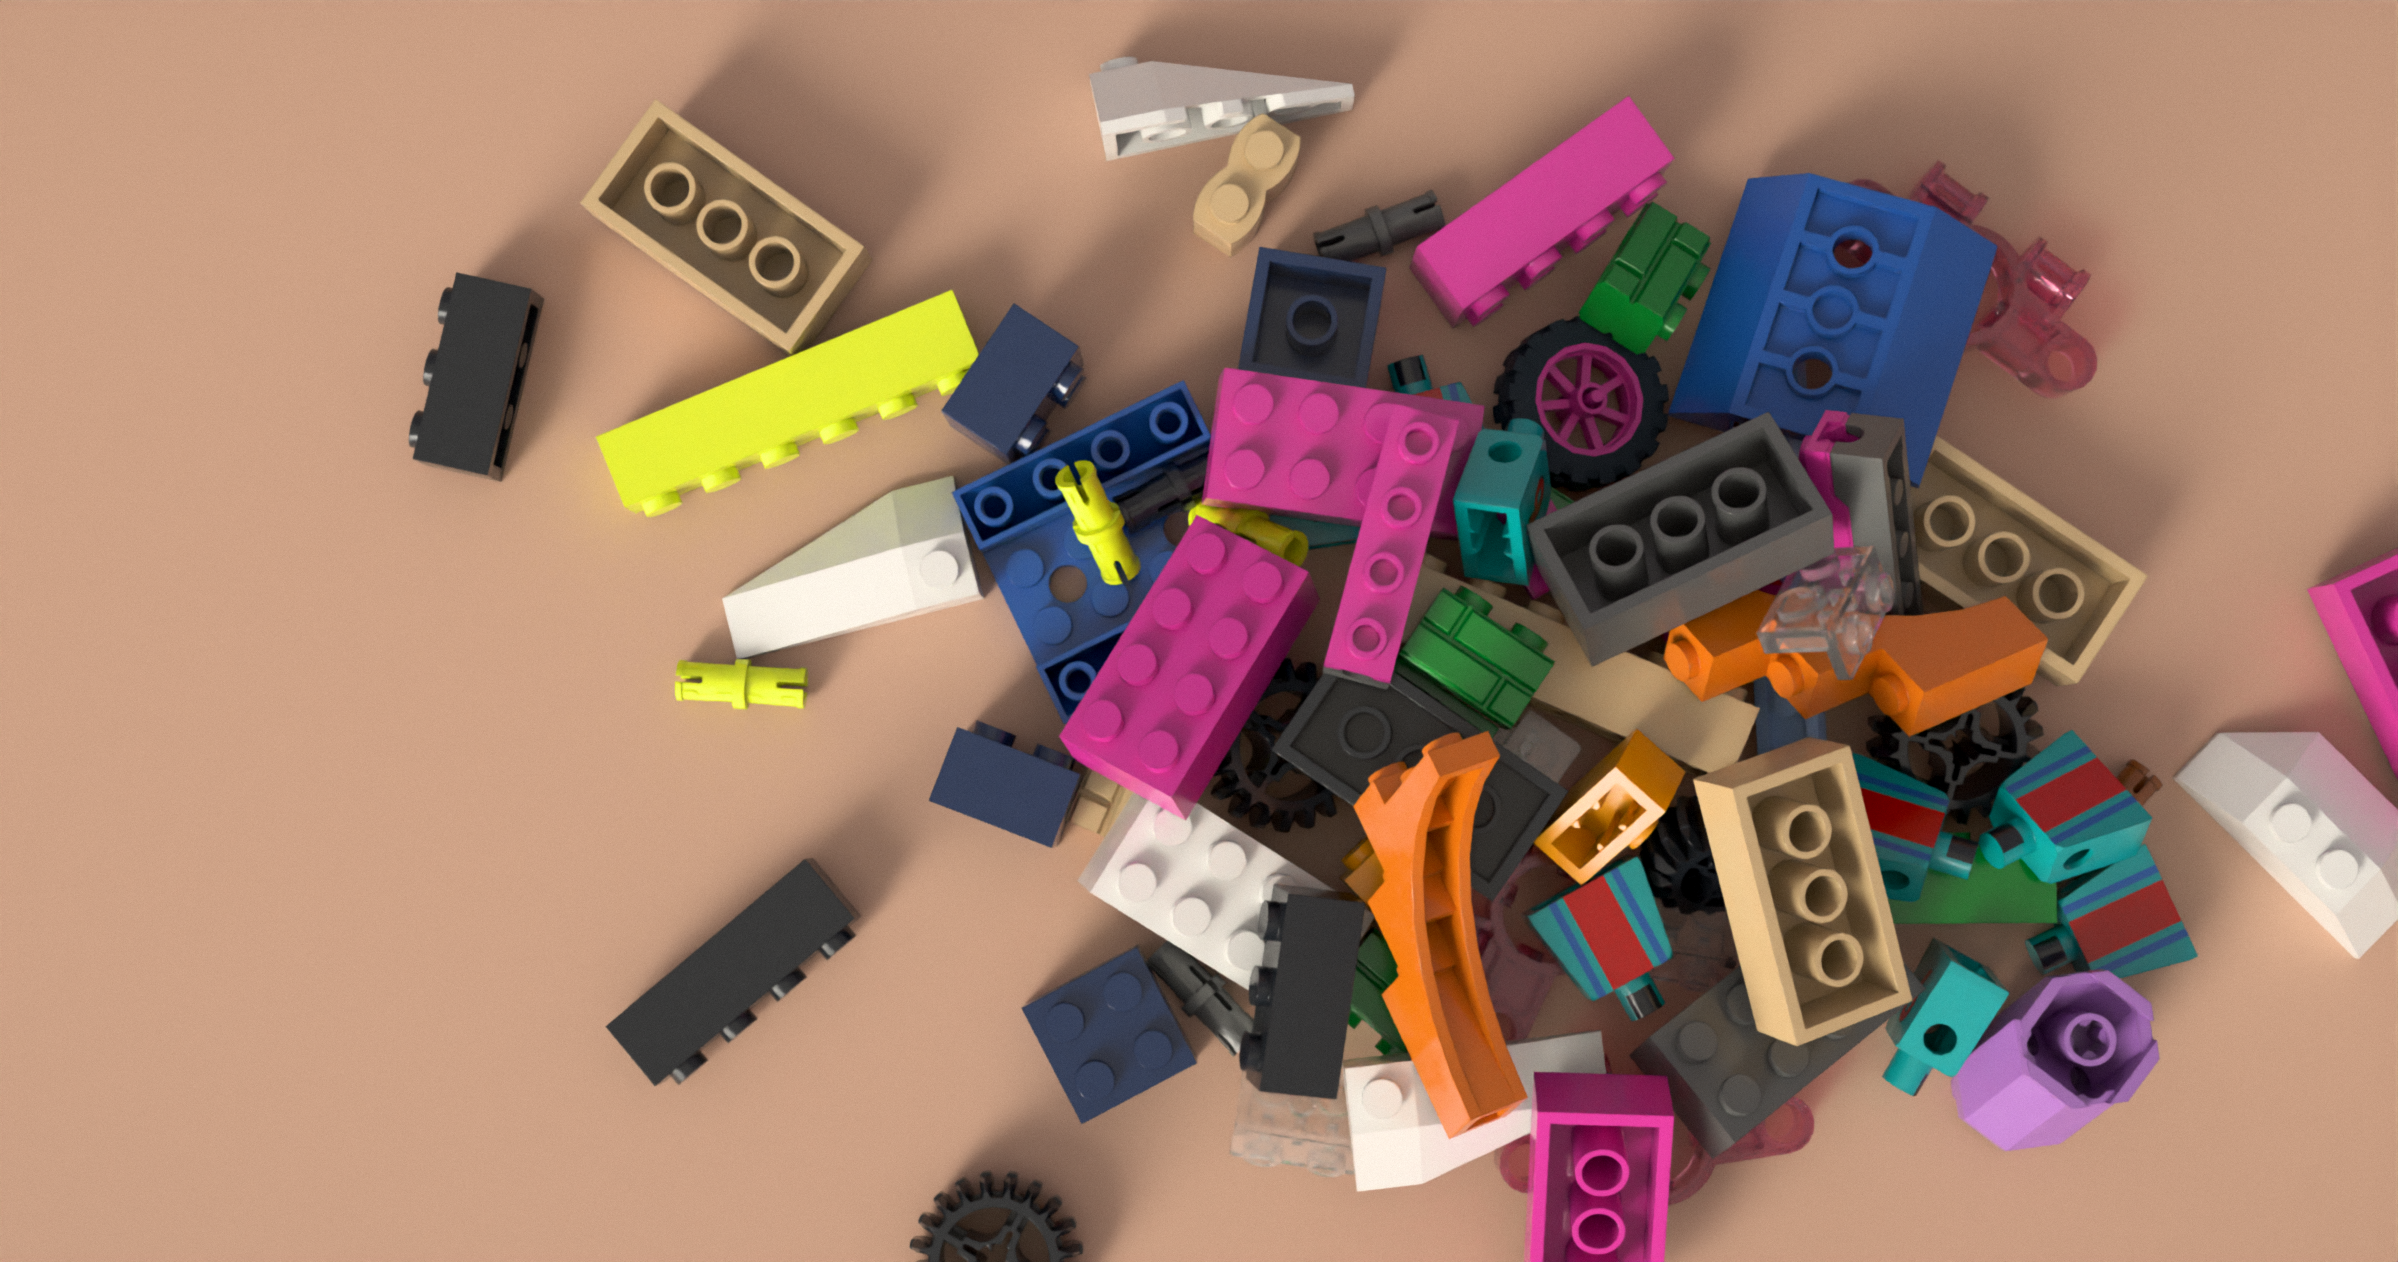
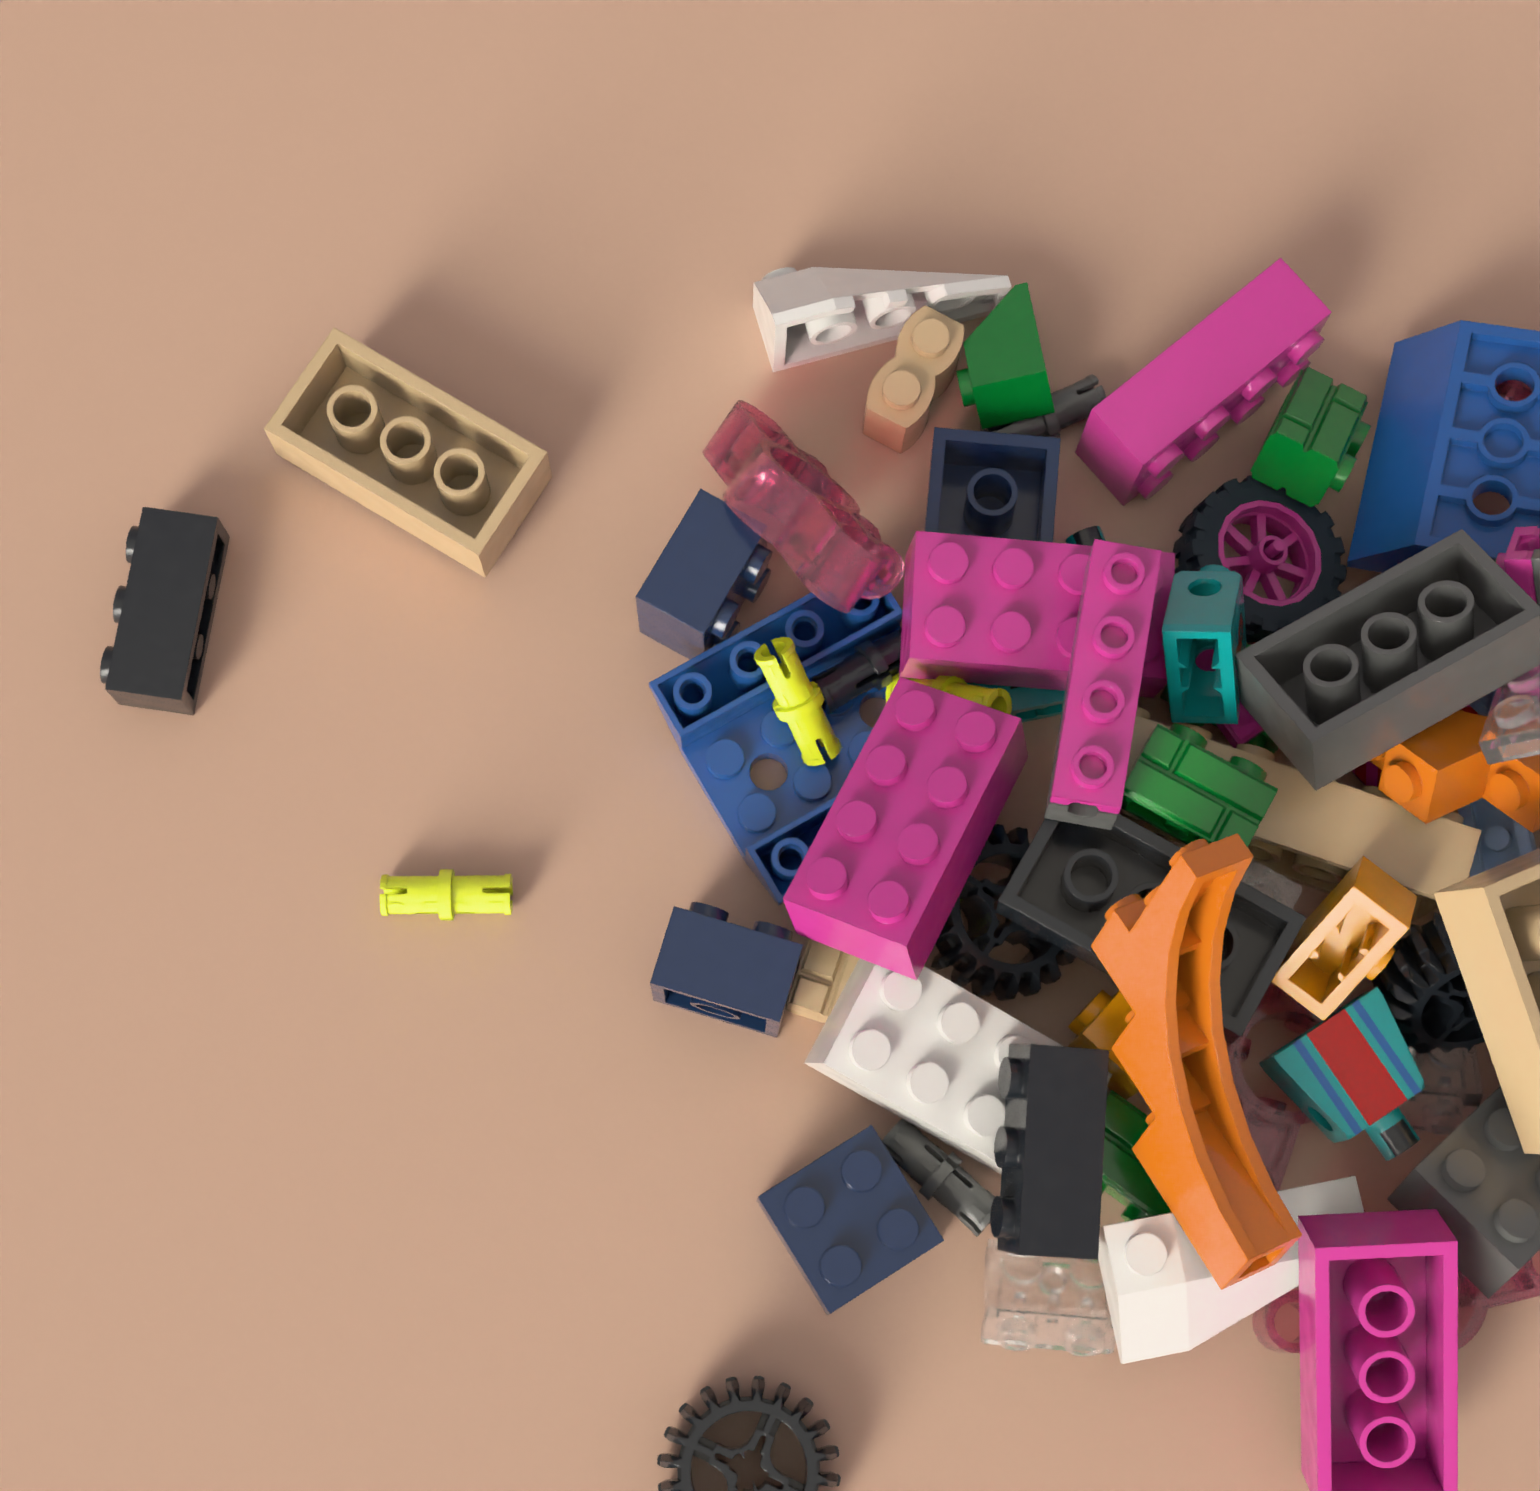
camera: 10 degrees left, 10 degrees down
neon yellow brick [596,290,979,517] -> none
black brick [605,858,861,1086] -> none
white wedge [722,476,984,659] -> none
none -> clear pink piece [702,400,904,613]
none -> green slope [956,282,1055,429]

